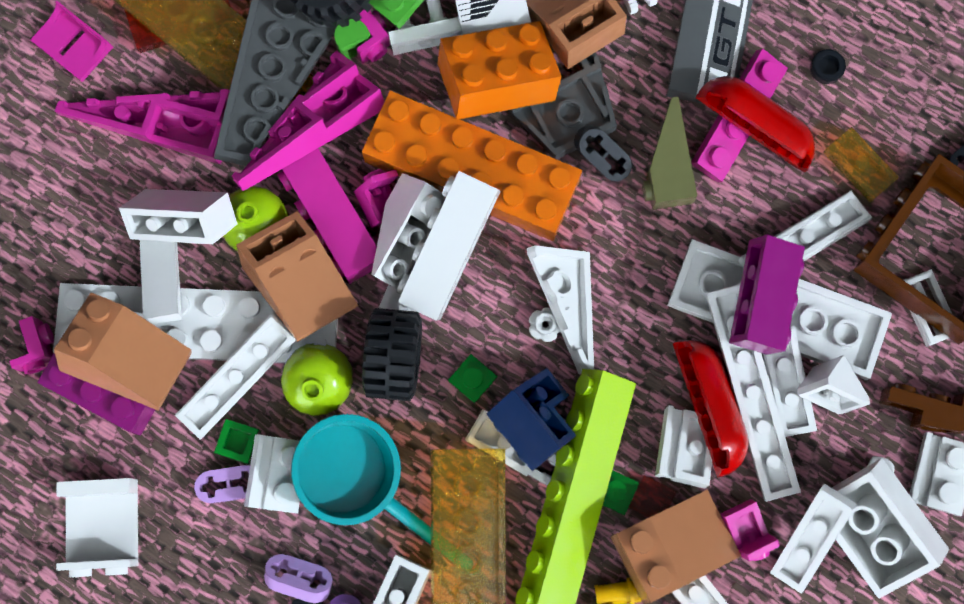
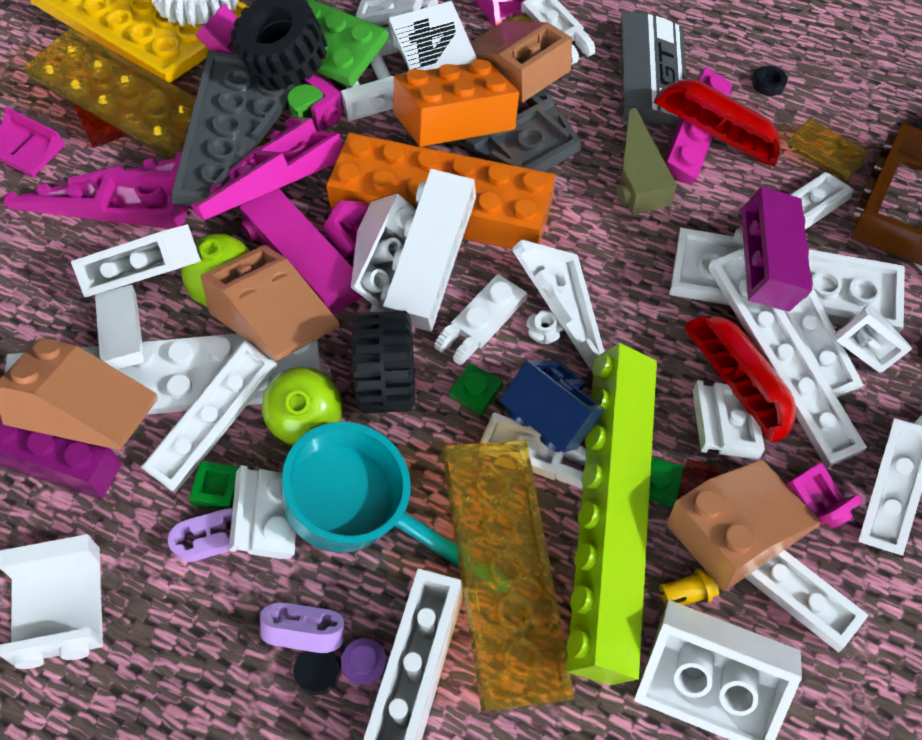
camera: 10 degrees left, 20 degrees down
black beam [574,125,632,181] -> none
none -> white hinge [434,274,527,366]

